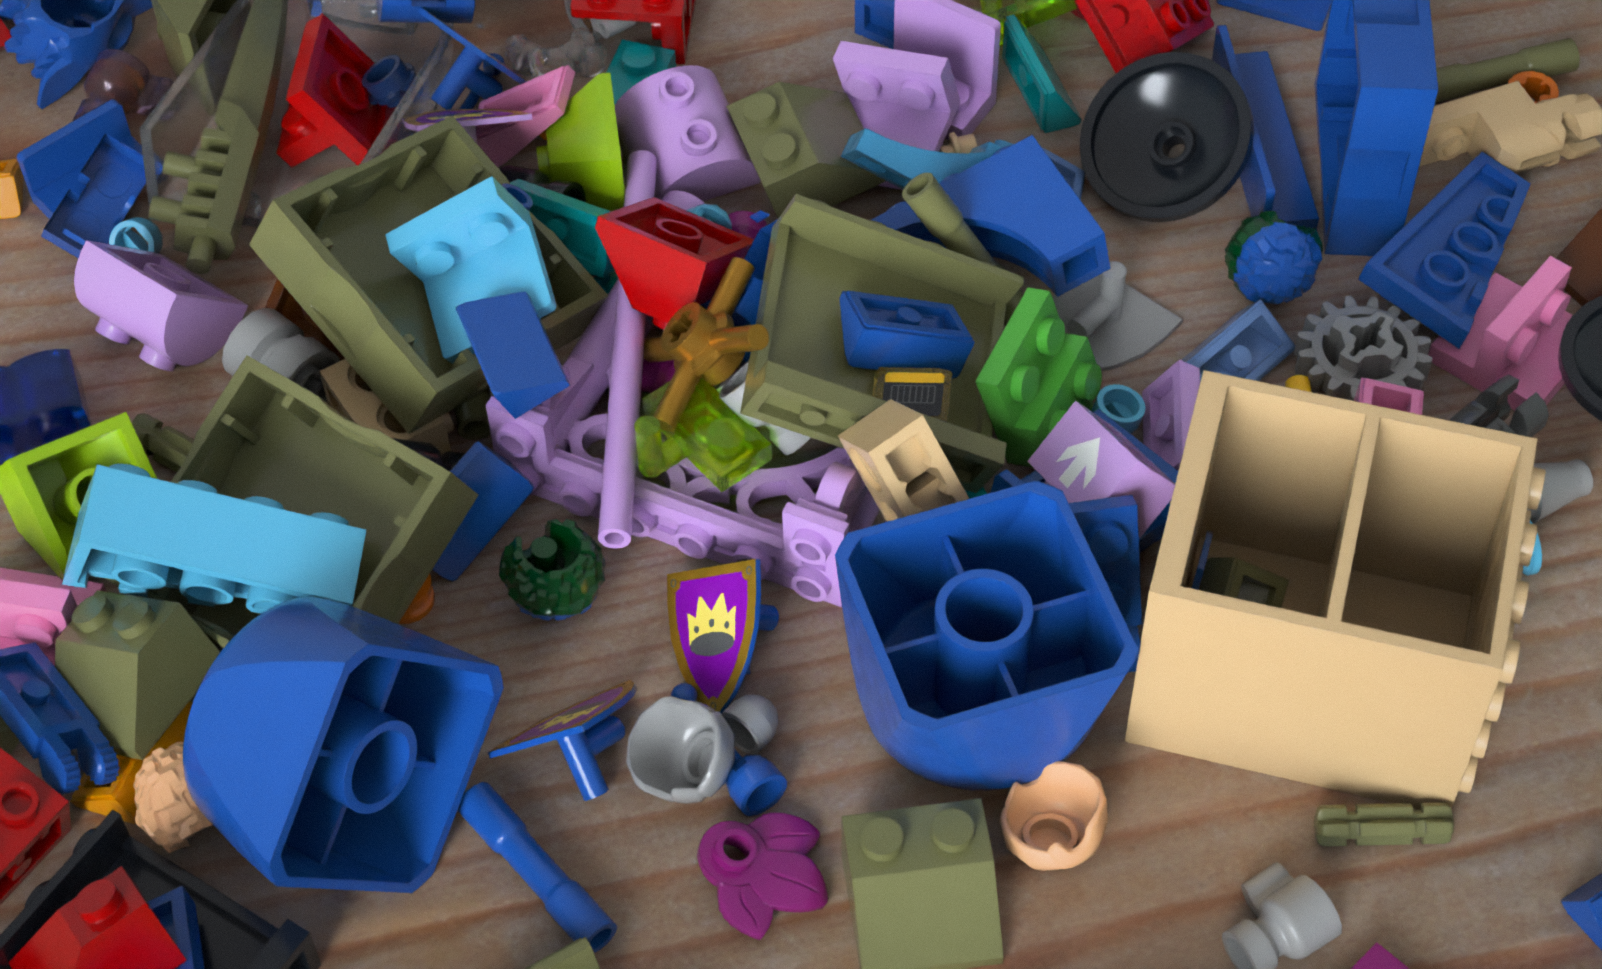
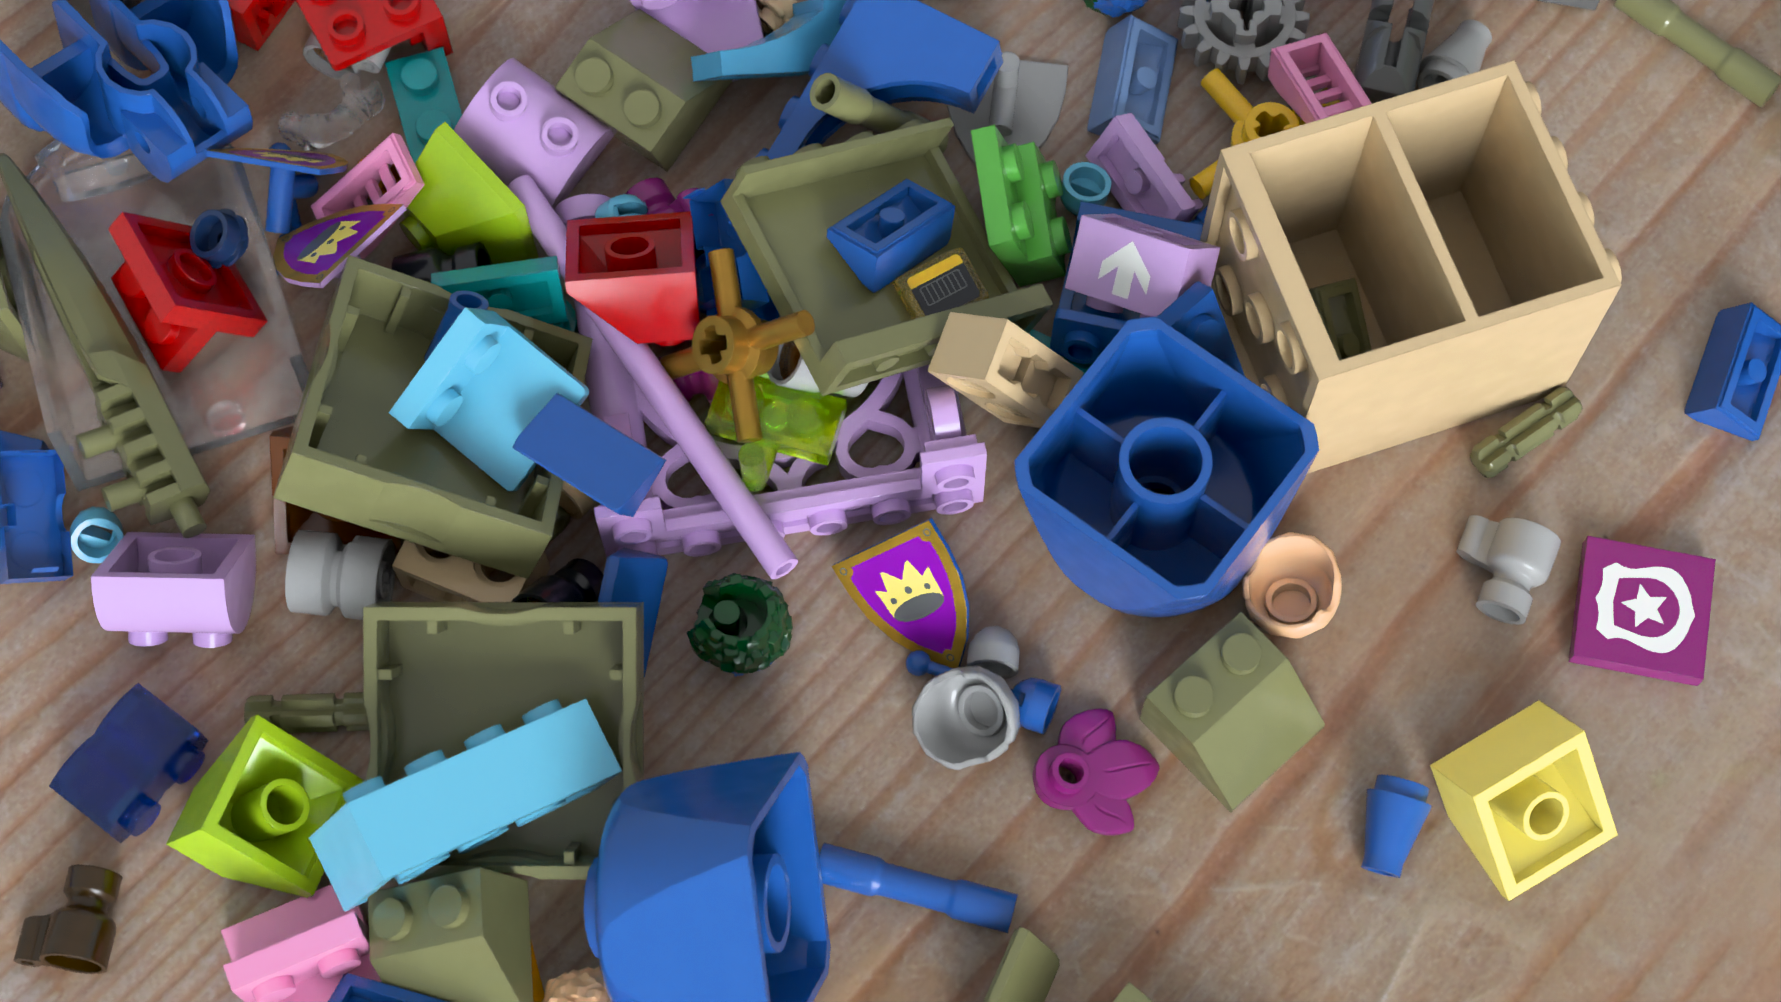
camera: 35 degrees left, 15 degrees up
blue shield [487,680,637,801] -> none

